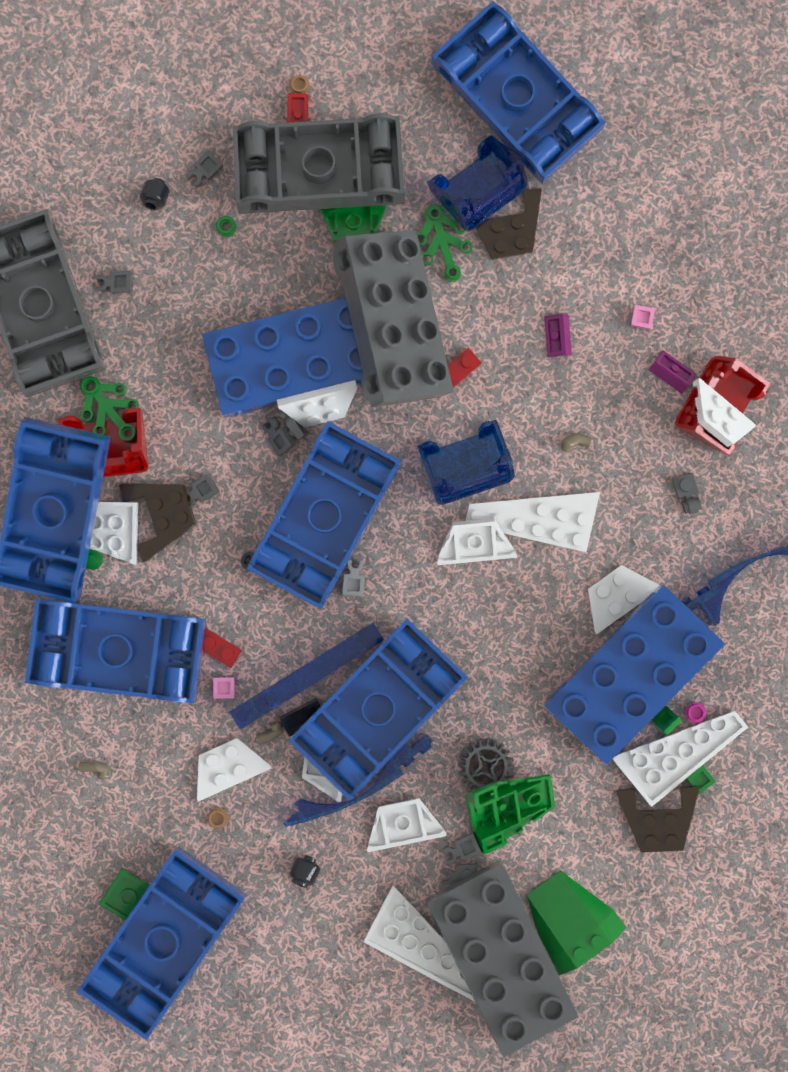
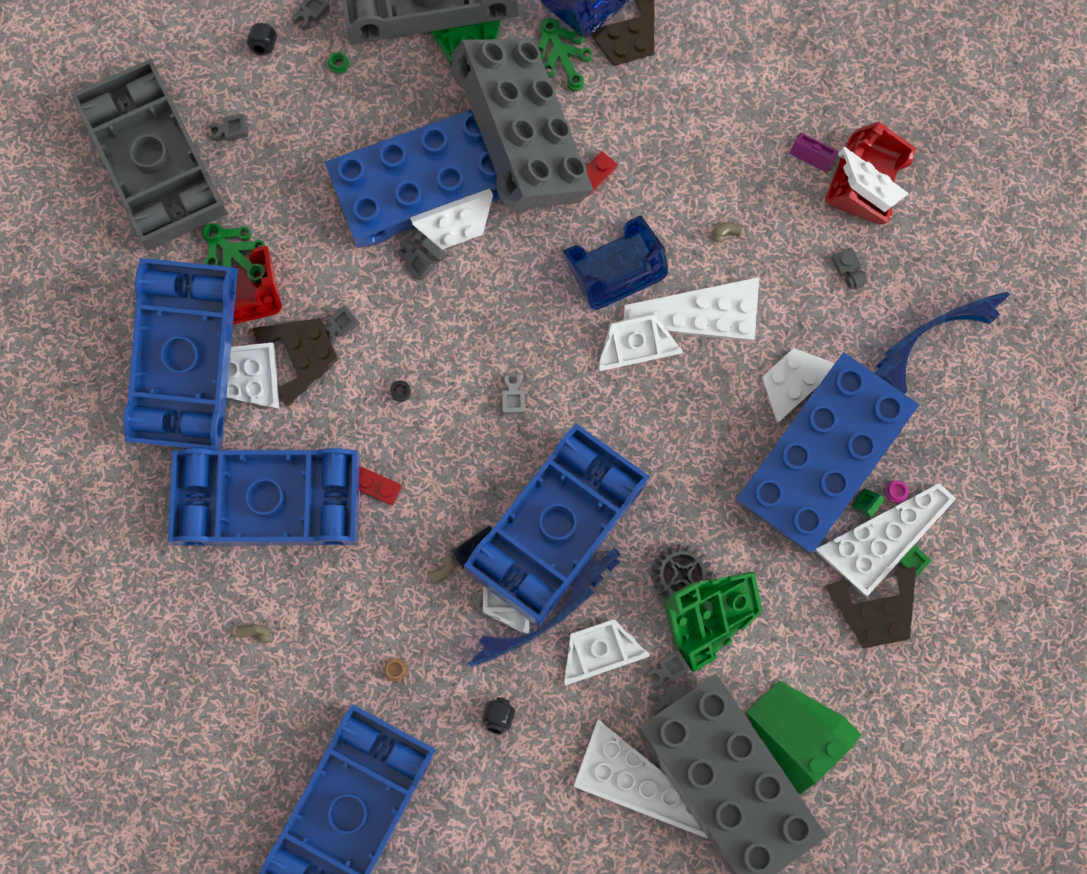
camera: 10 degrees left, 10 degrees down
green plate [86,549,103,570] -> none
green plate [99,868,150,921] -> none
white wing [197,738,272,802] -> none
bright pink plate [213,677,235,699] -> none
clear blue slope [229,622,384,730] -> none
blue piece [247,421,402,610] -> none
magenta slope [544,313,572,357] -> none
bright pink plate [630,305,655,330] -> none

